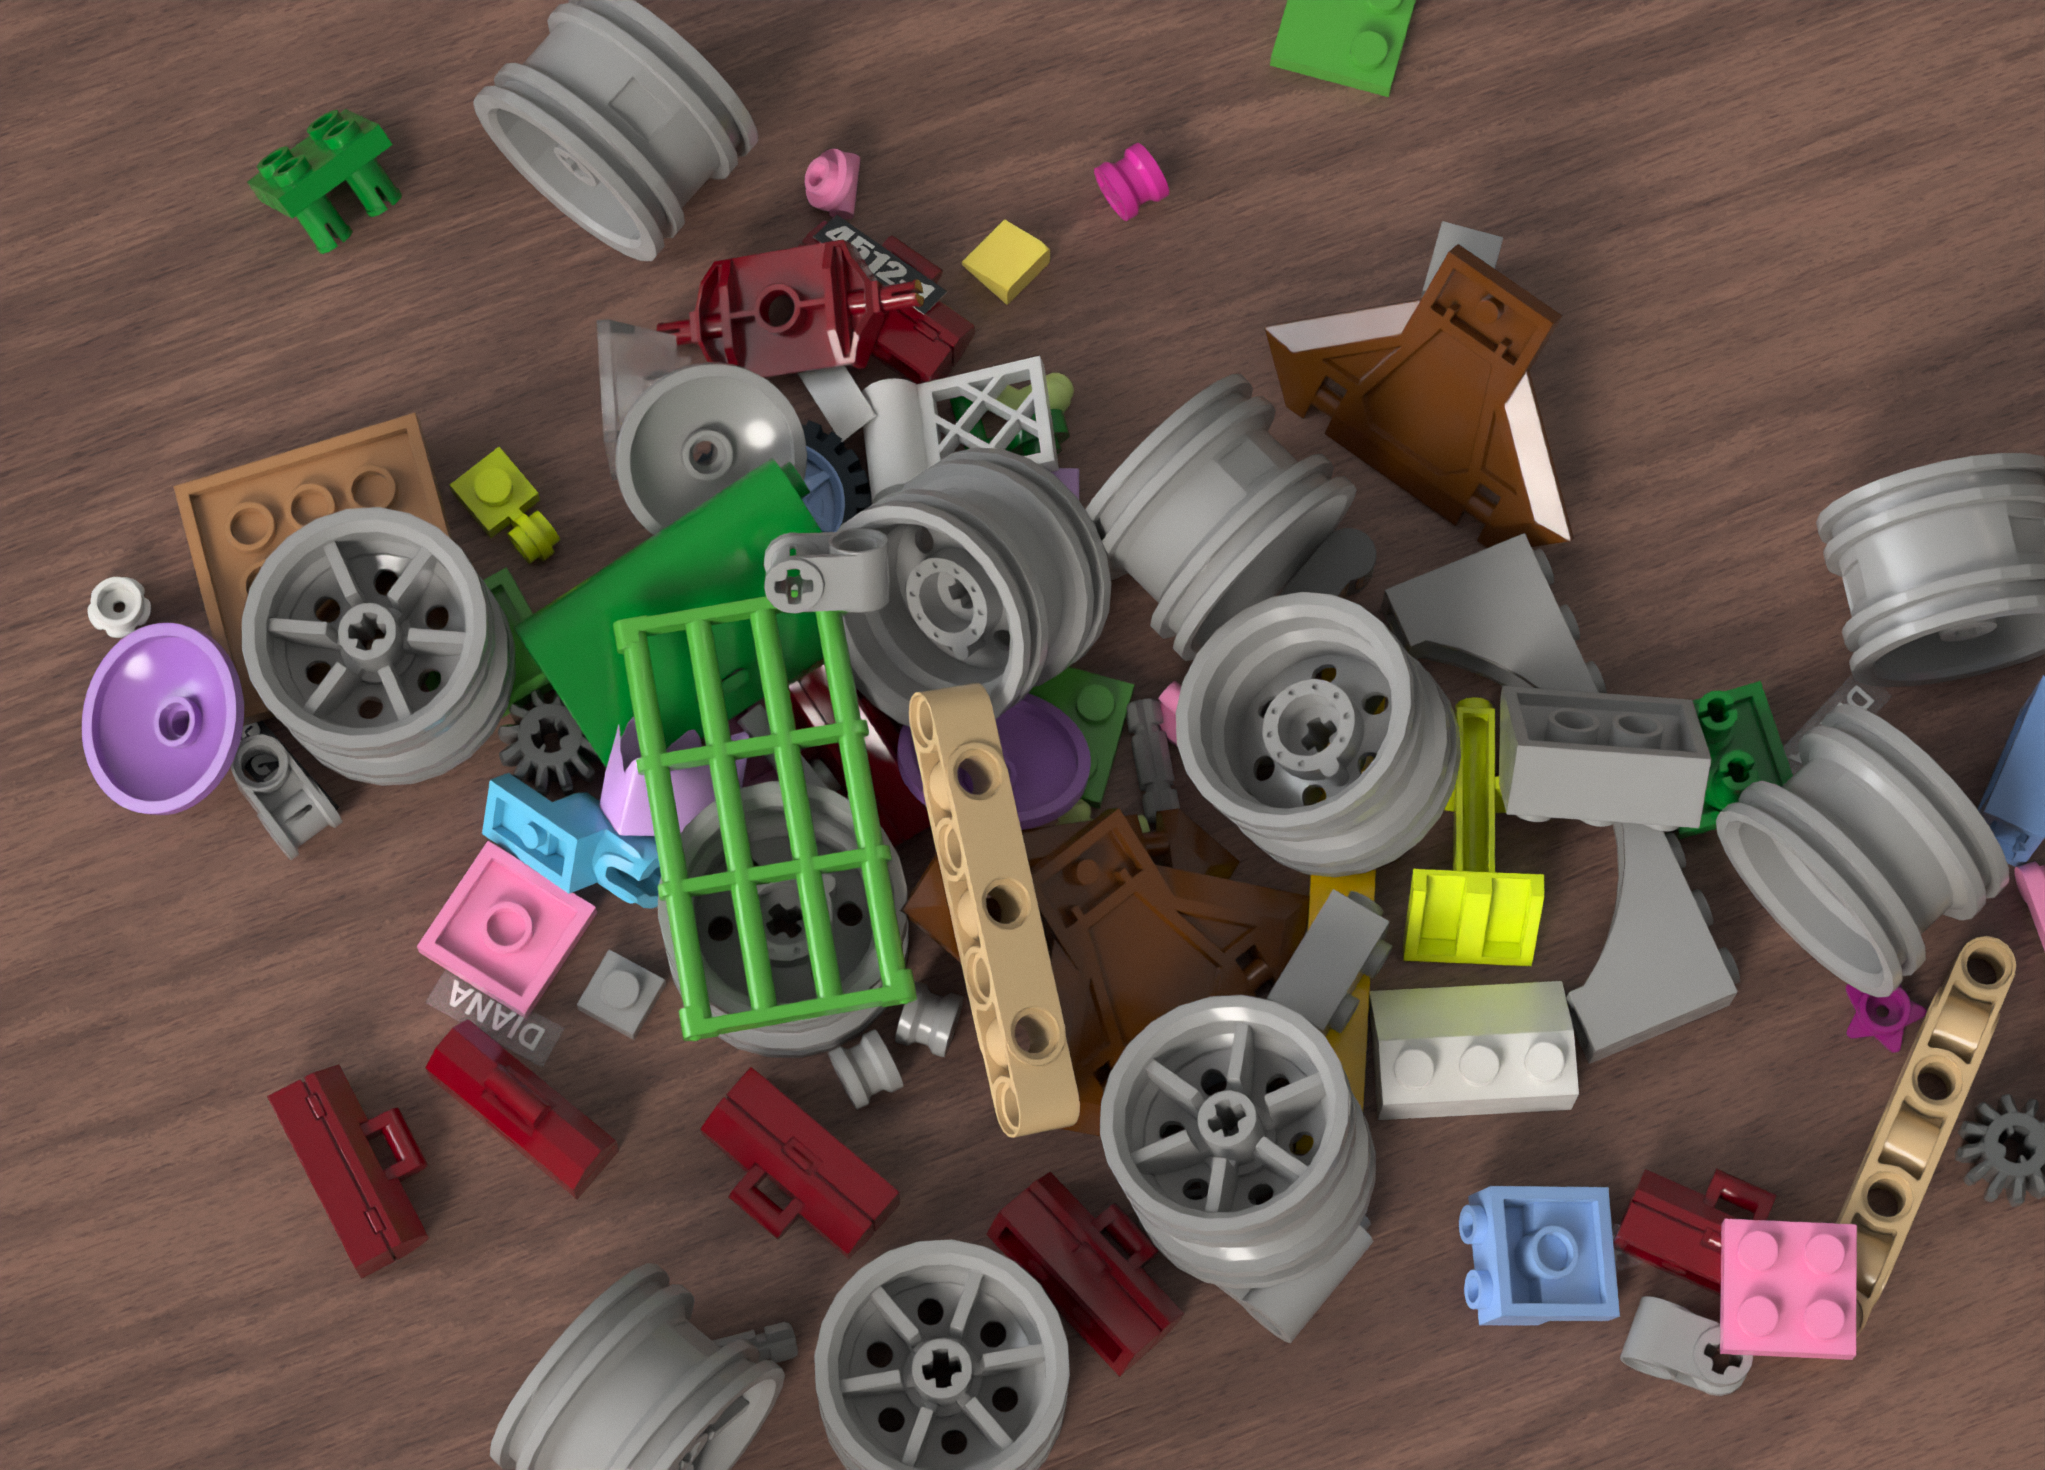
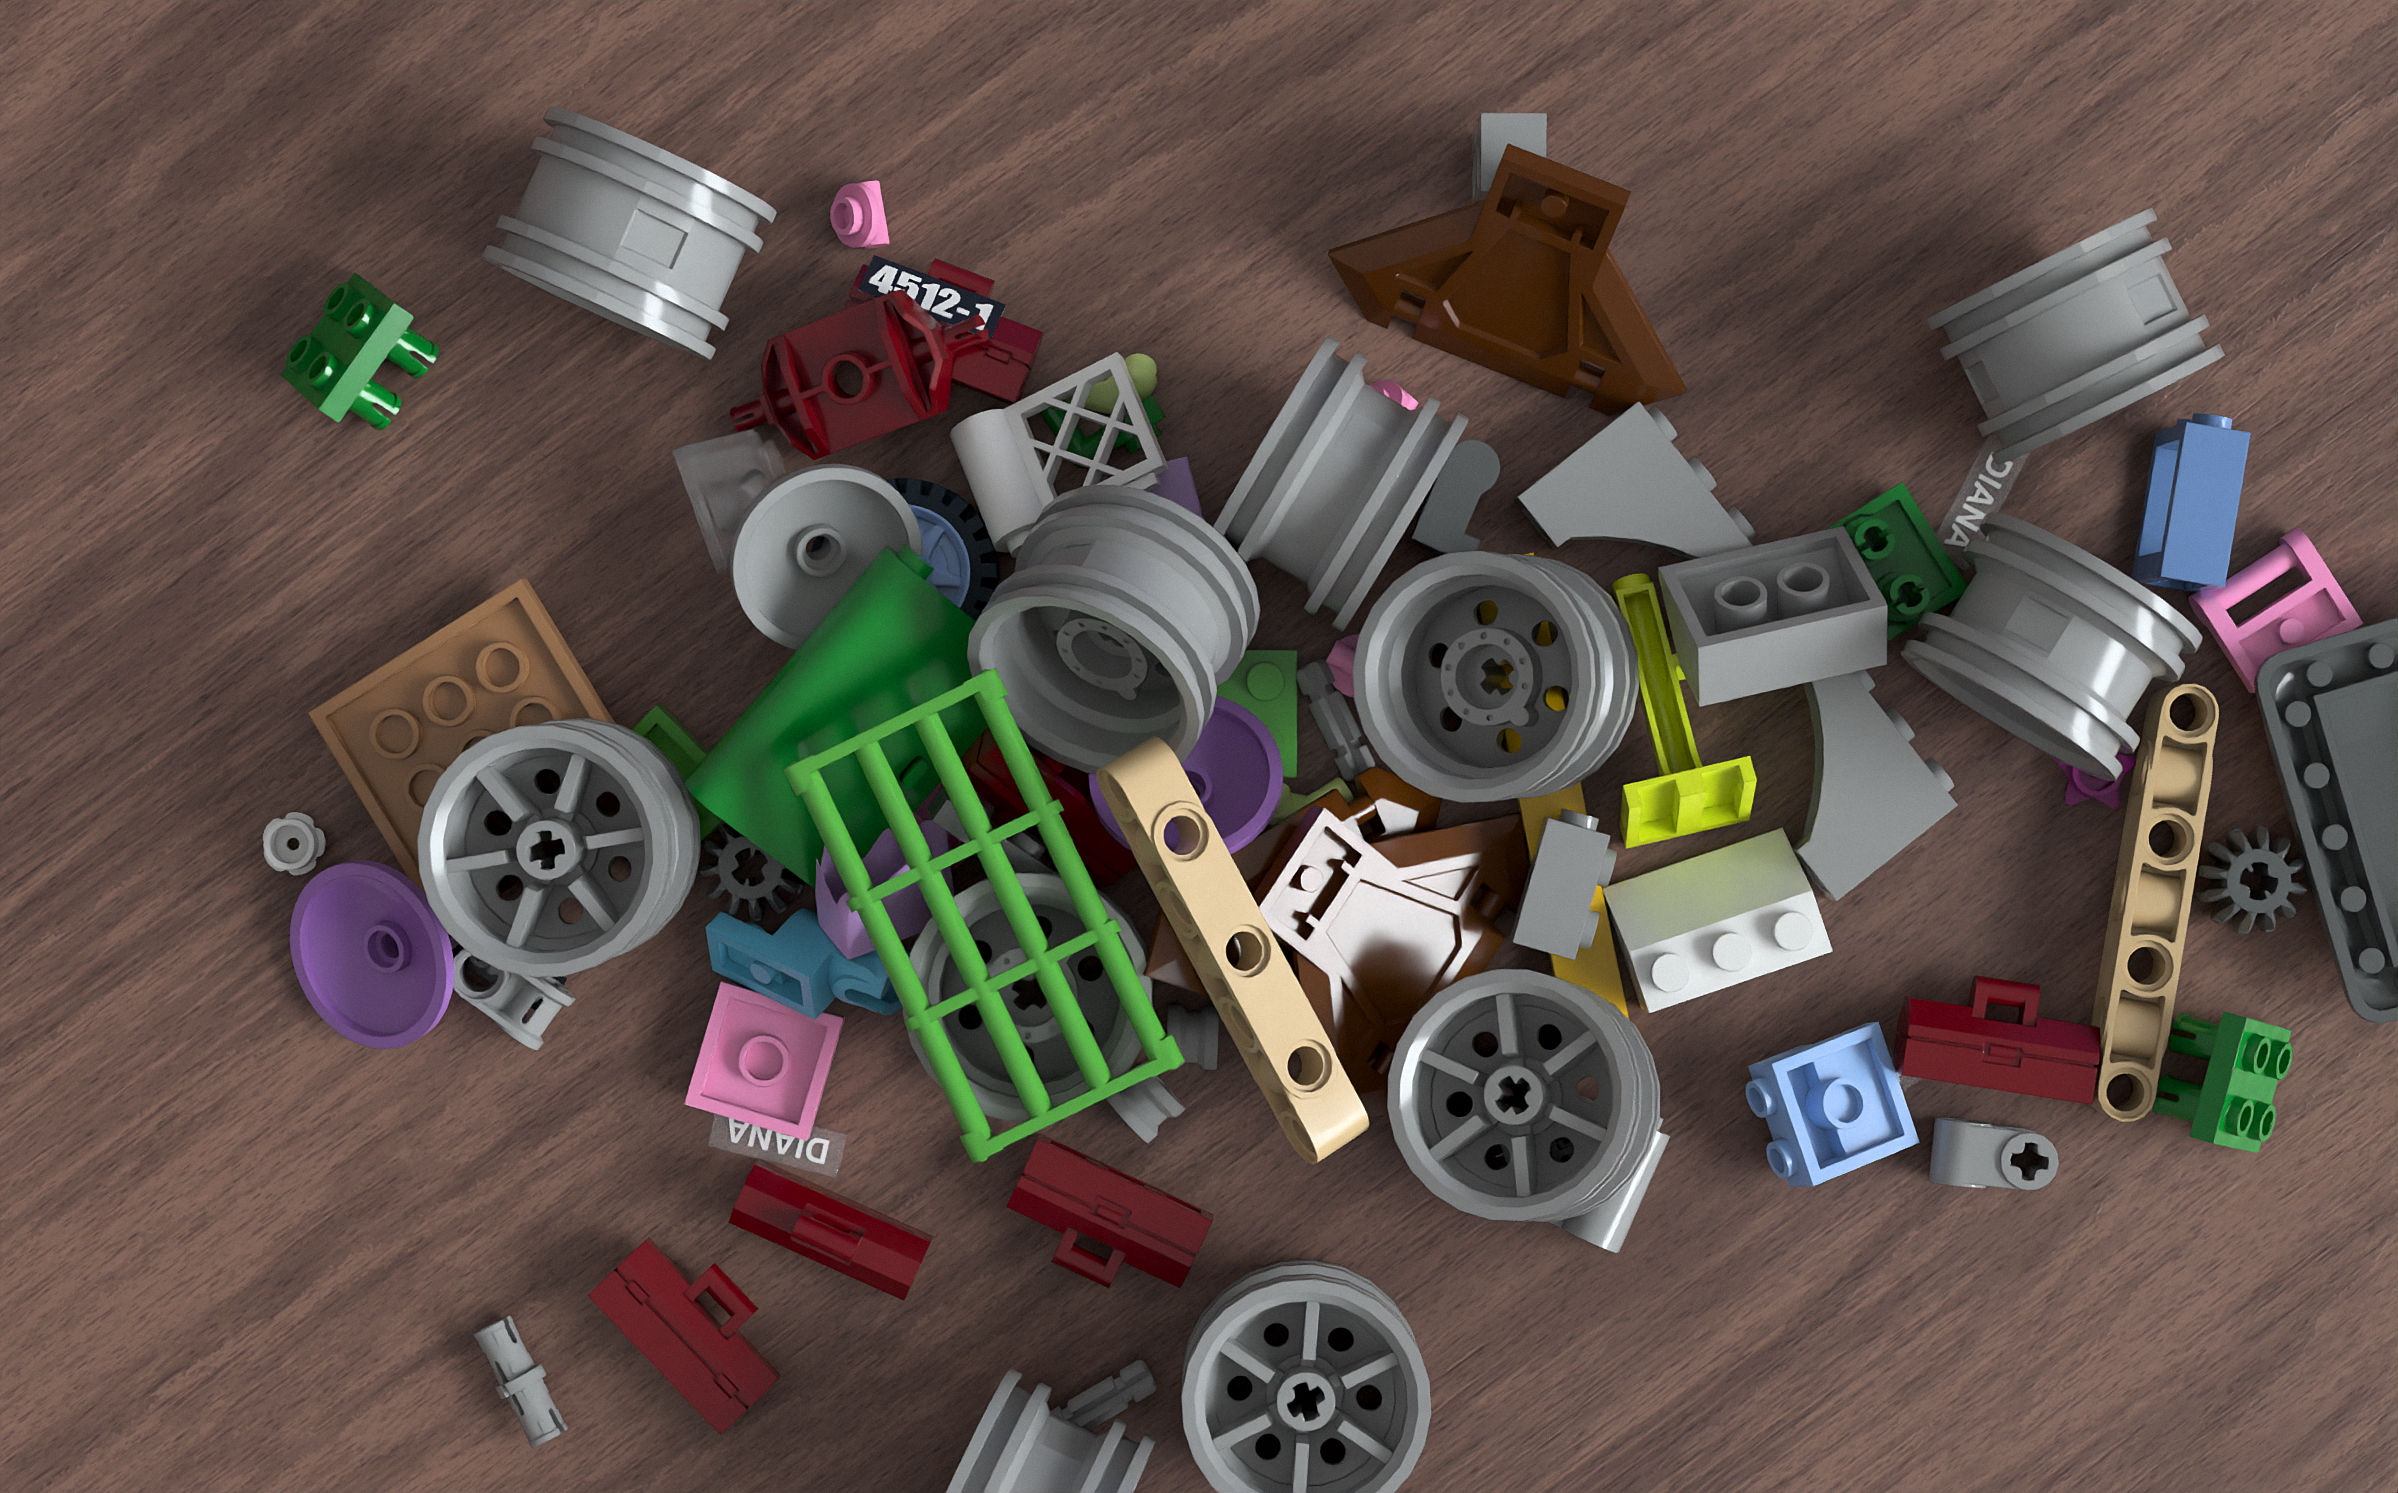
camera: 15 degrees left, 15 degrees up
neon yellow plate [450,447,560,564] -> none
light grey plate [577,950,666,1040] -> none
light grey piece [764,528,890,614] -> none
white sticker [798,366,876,442] -> none
light yellow slope [962,219,1050,305] -> none
dark red piece [986,1171,1184,1377] -> none
dark pink wheel [1094,142,1169,221] -> none
bright pink plate [1720,1219,1857,1360] -> none
none -> light grey pin [473,1315,568,1448]
none -> green plate [2152,1011,2293,1153]

